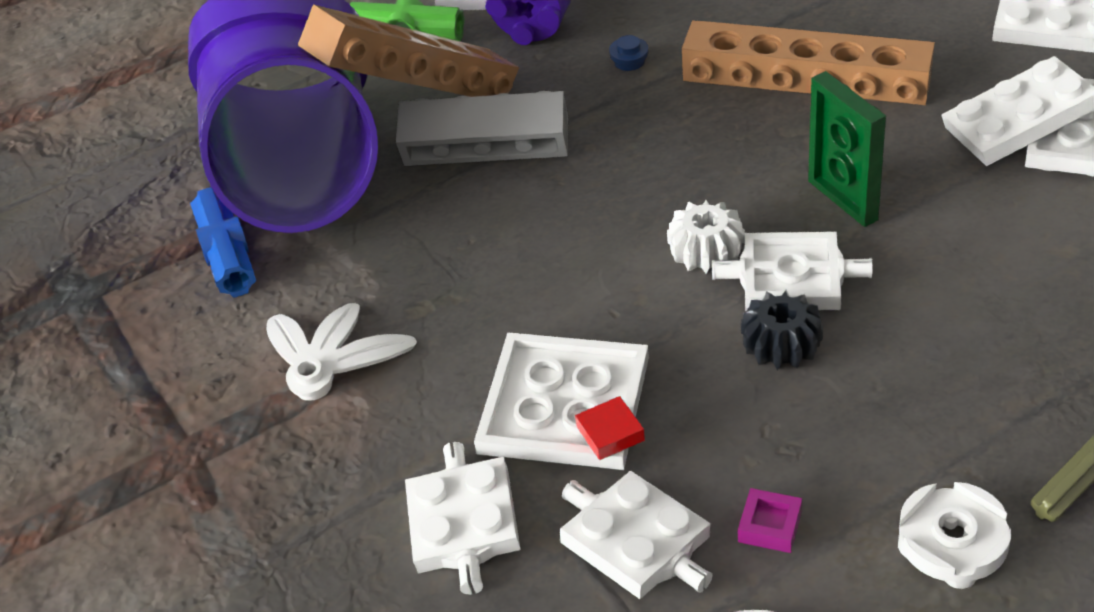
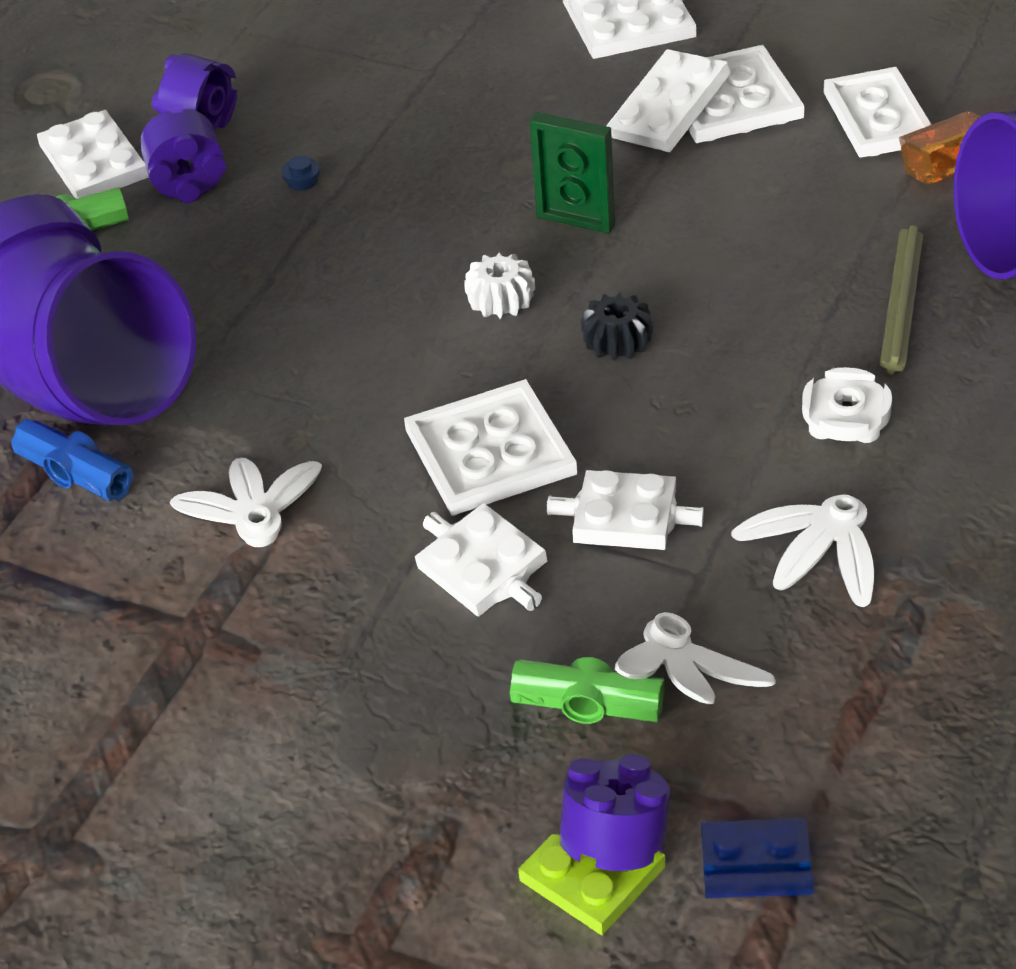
camera: 35 degrees left, 0 degrees up
medium nougat brick [298,4,519,97] -> none
light grey brick [396,91,568,166] -> none
red tile [575,396,645,461] -> none
medium nougat brick [682,20,935,105] -> none
white plate [712,232,872,311] -> none
magenta plate [738,488,803,553] -> none

